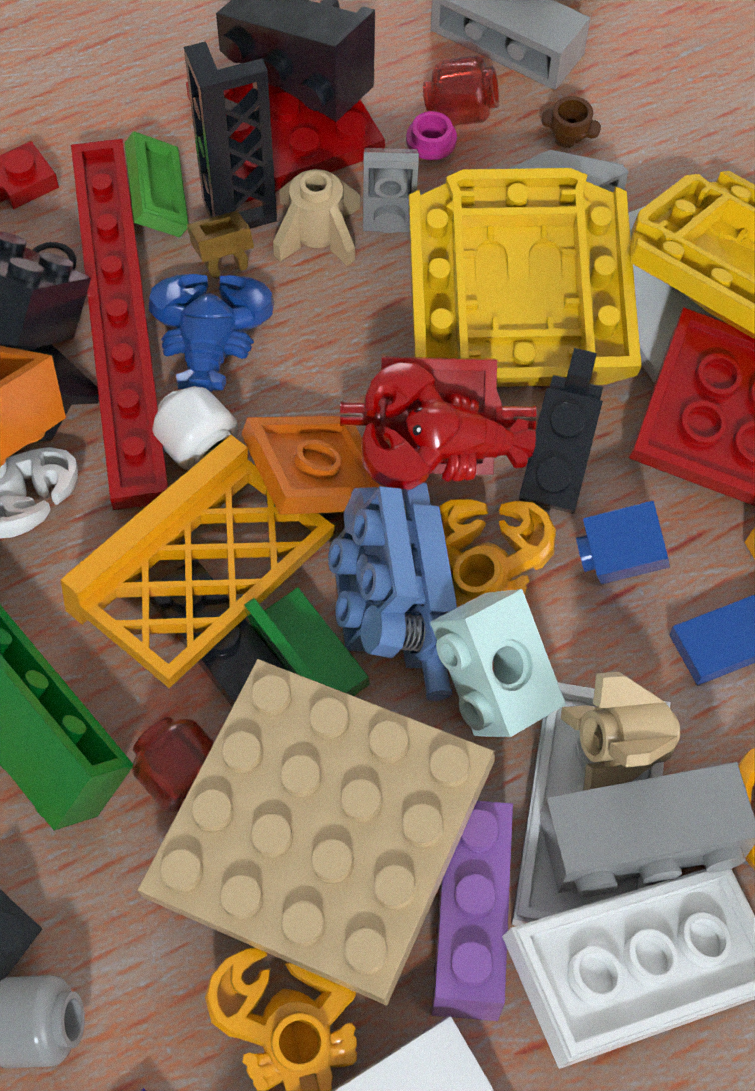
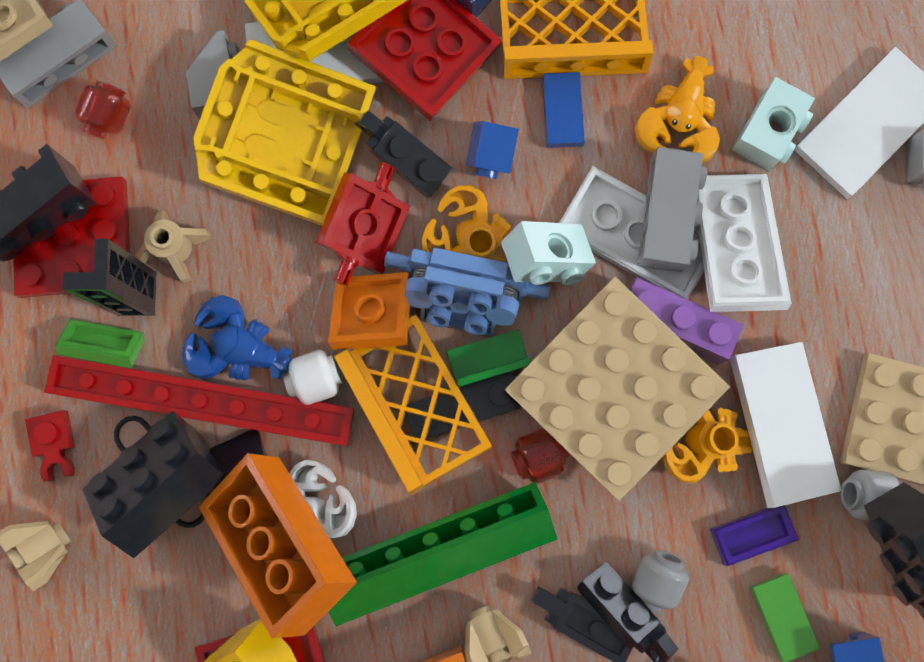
camera: 70 degrees left, 20 degrees up
pearl gold tile [187,211,254,279] -> none
red animal [361,362,536,490] -> none
light grey slope [363,148,419,233] -> none
dark pink plate [406,111,457,160] -> none
reddish brown plate [541,96,601,148] -> none
tan brick [561,672,680,791] -> none

